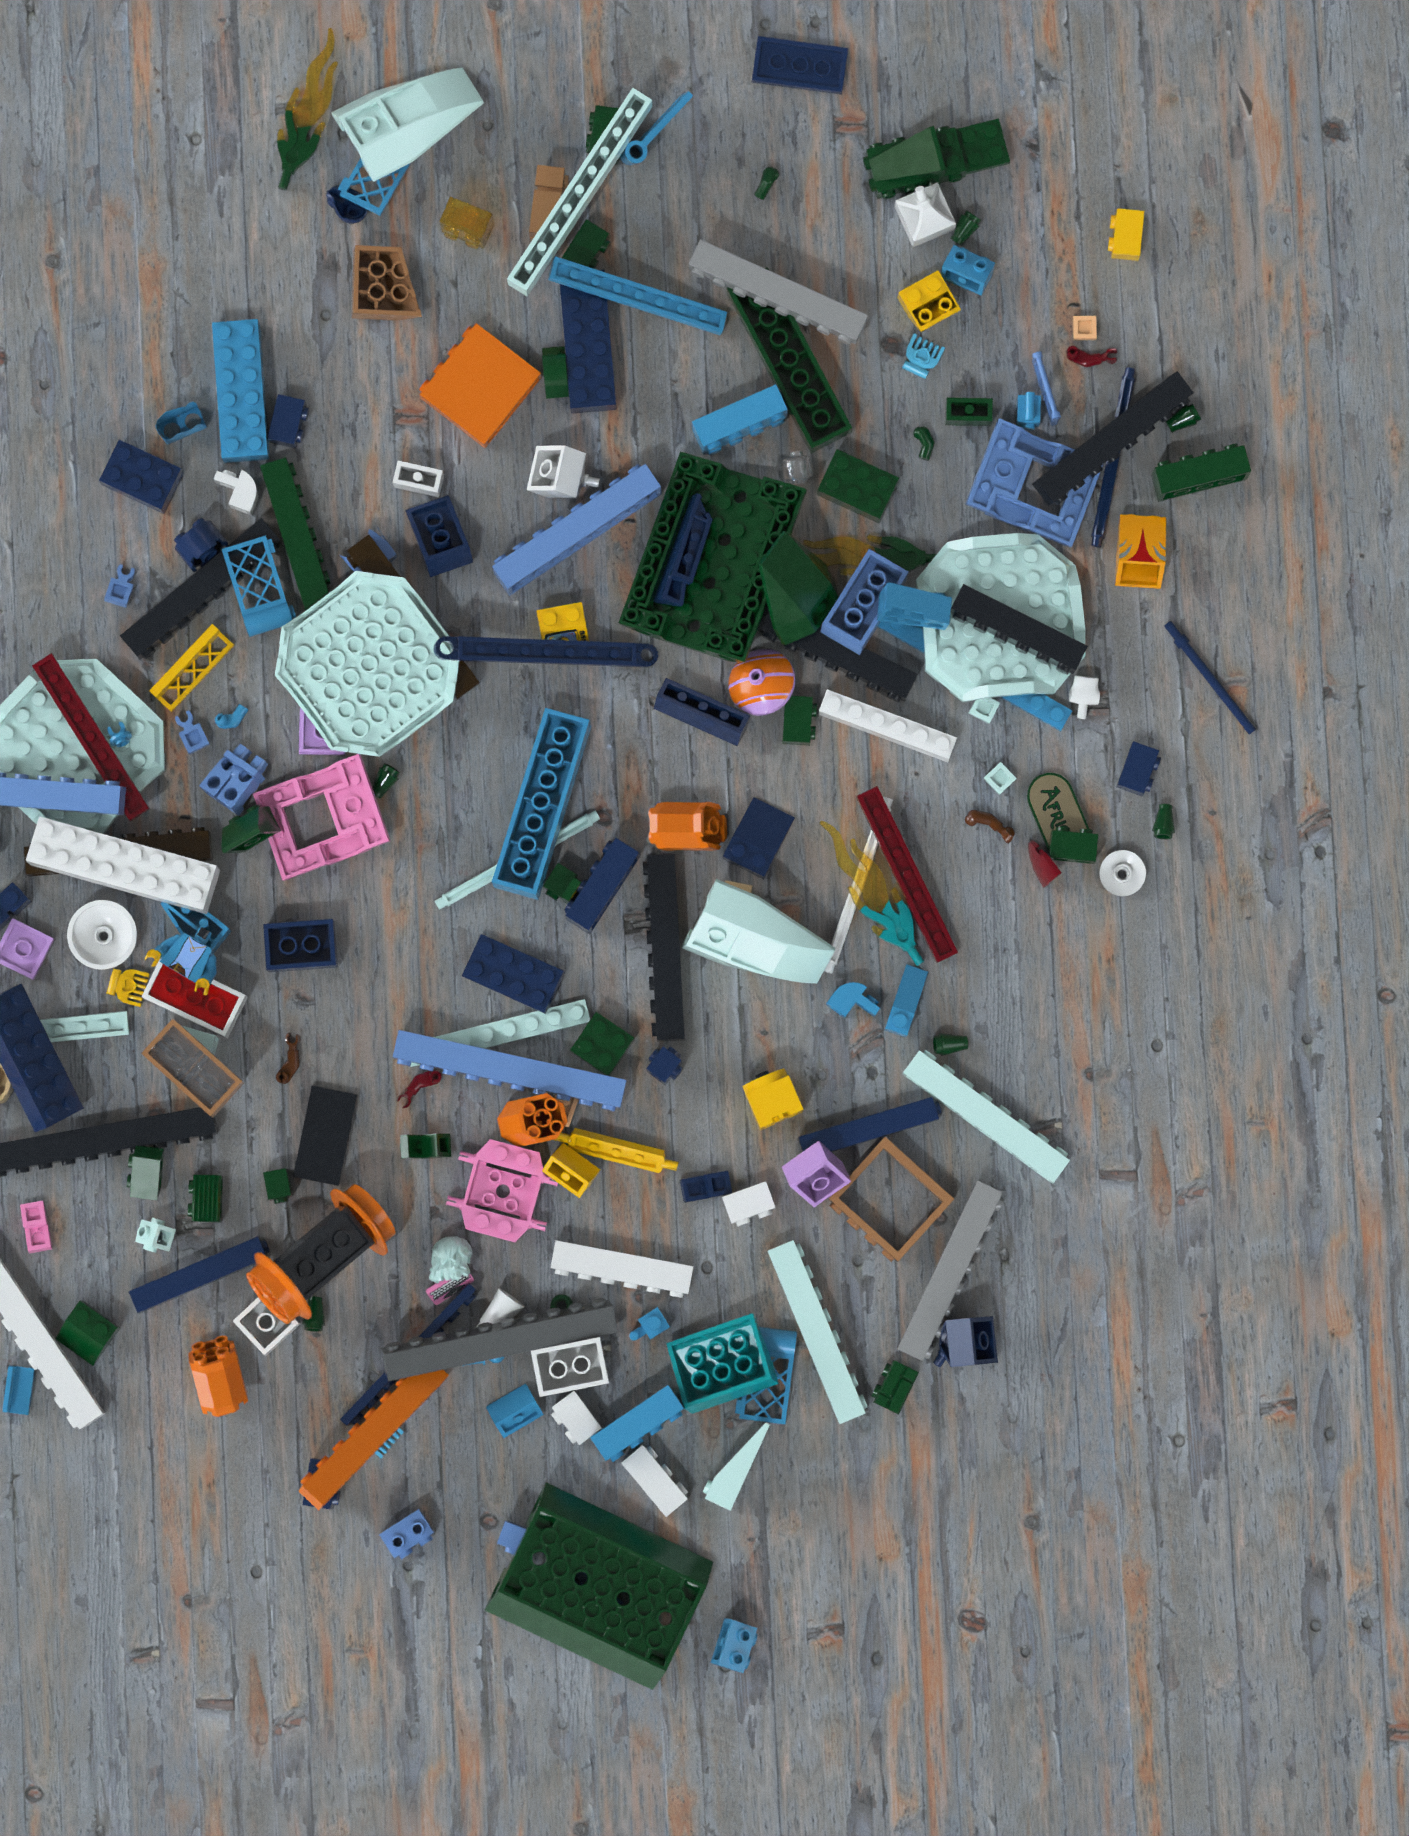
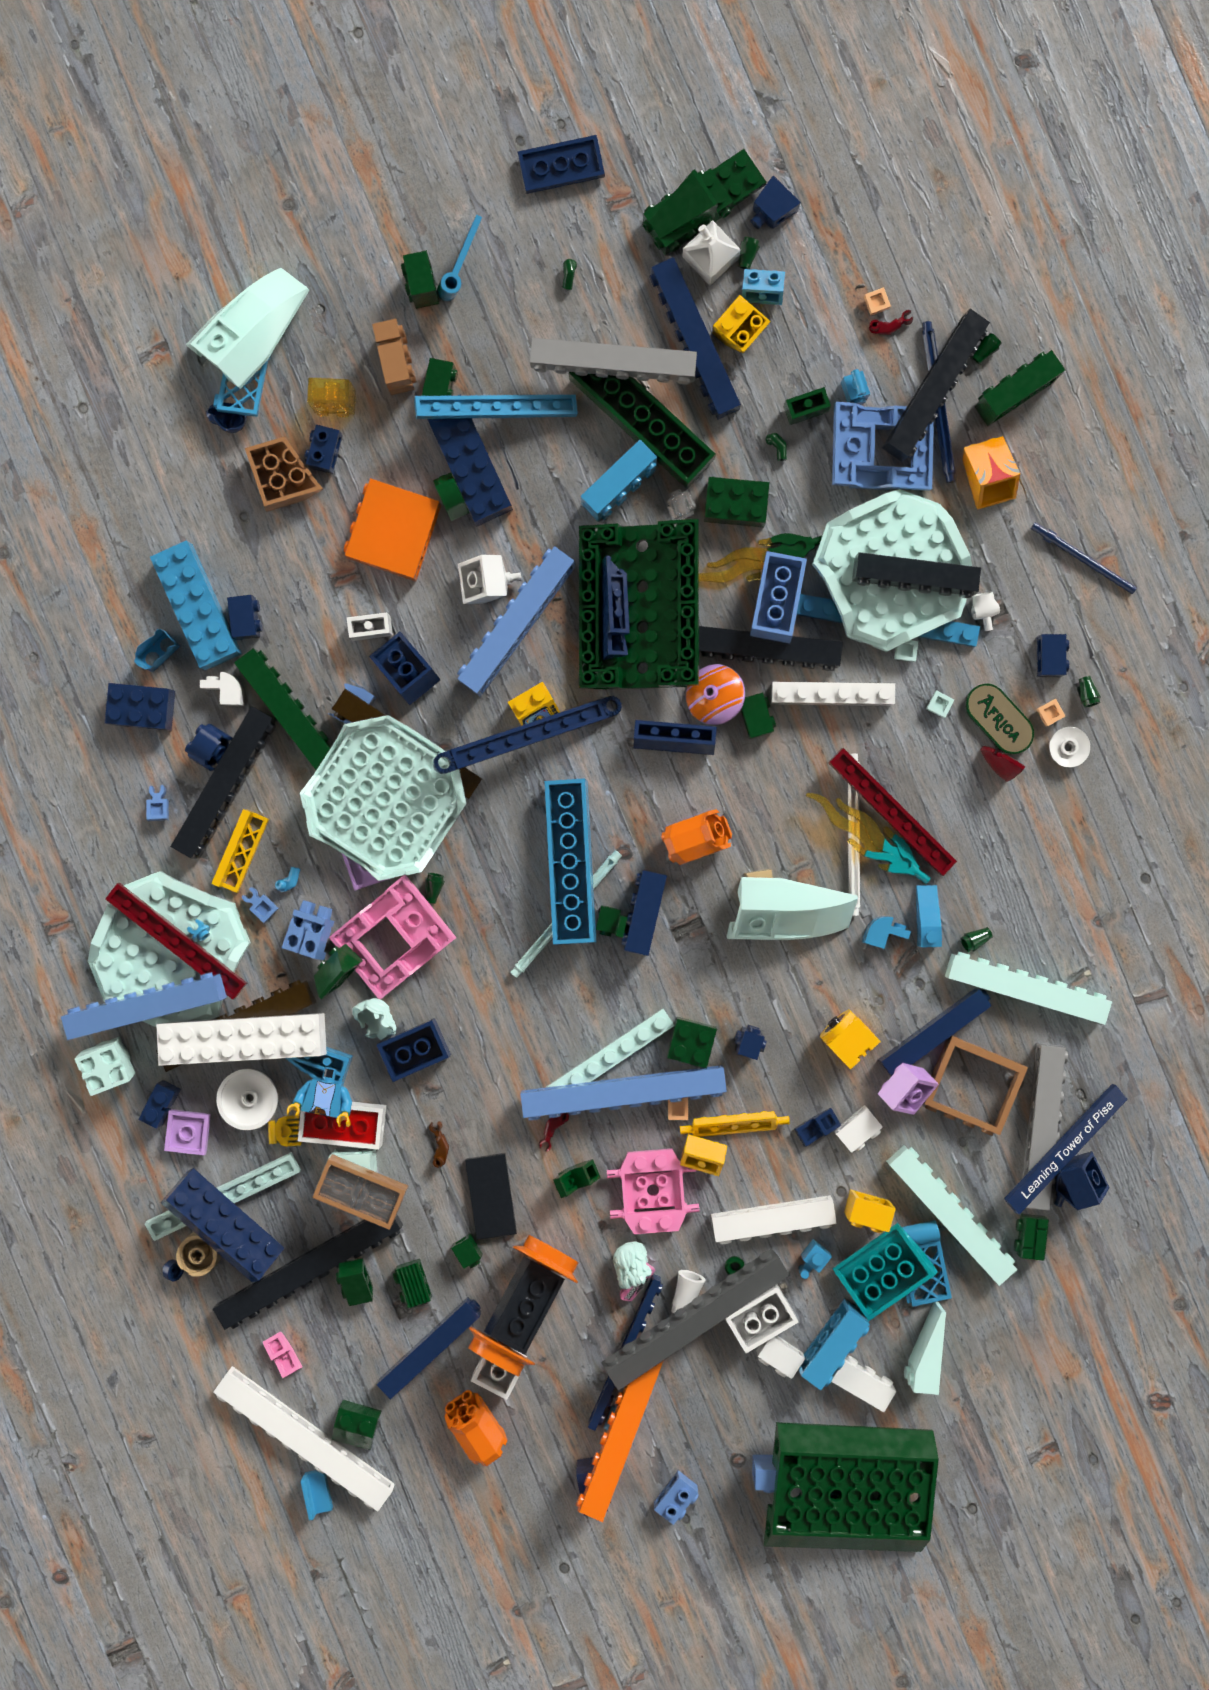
camera: 25 degrees left, 5 degrees up
light aqua brick [135,1218,176,1253] -> none
dark azure piece [221,535,296,637] -> none
piece [277,28,338,191] -> none
dark green cone [302,1296,325,1332] -> none
dark blue plate [462,934,565,1014] -> none
dark azure panel [486,1384,544,1438] -> none
orange brick [497,1093,568,1147] -> none
light aqua brick [507,88,652,297] -> none
black brick [643,854,685,1042] -> none
dark azure brick [710,1618,757,1673] -> none
dark blue slope [723,797,795,880] -> none
dark green wedge [758,531,839,645] -> none
dark azure wedge [877,582,952,630] -> none
medium azure piece [902,333,945,379] -> none
reddish brown arm [965,810,1015,844] -> none
medium blue window [1032,351,1061,426] -> none
dark green brick [1049,827,1098,864] -> none
yellow brick [1108,208,1144,261] -> none
none -> dark blue brick [304,424,343,474]
none -> light aqua hair [352,998,396,1041]
none -> dark blue brick [649,257,741,420]
none -> dark blue torso [750,175,801,229]
none -> yellow brick [844,1189,896,1234]
none -> dark blue tile [1004,1084,1128,1215]
none -> light nougat plate [1036,699,1065,727]

